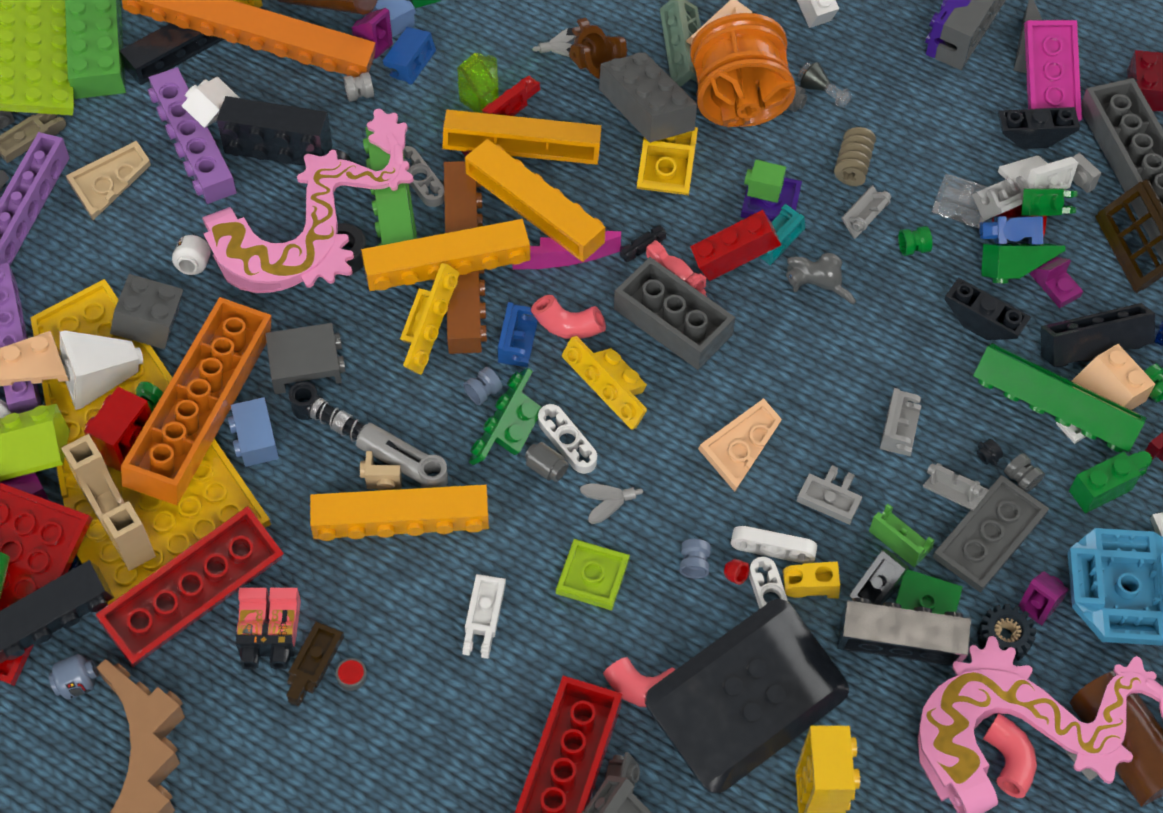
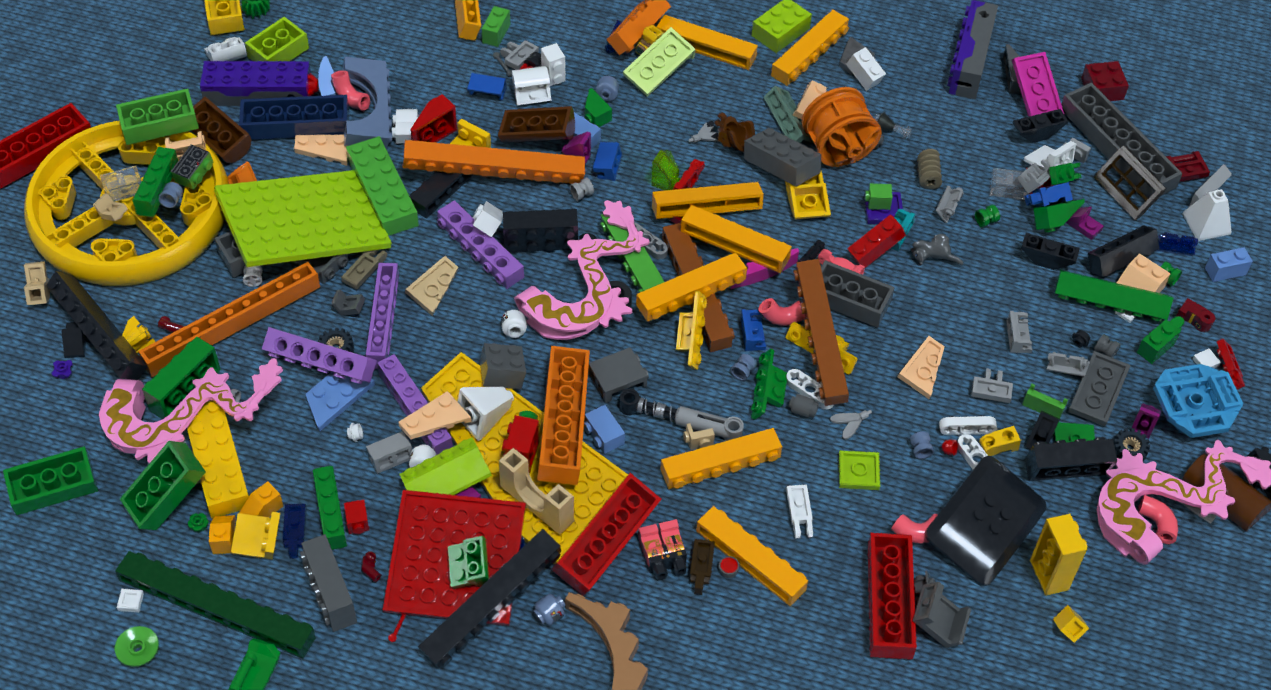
camera: 15 degrees left, 5 degrees down
none -> light orange brick [696,506,808,607]
none -> dark orange brick [793,259,849,406]

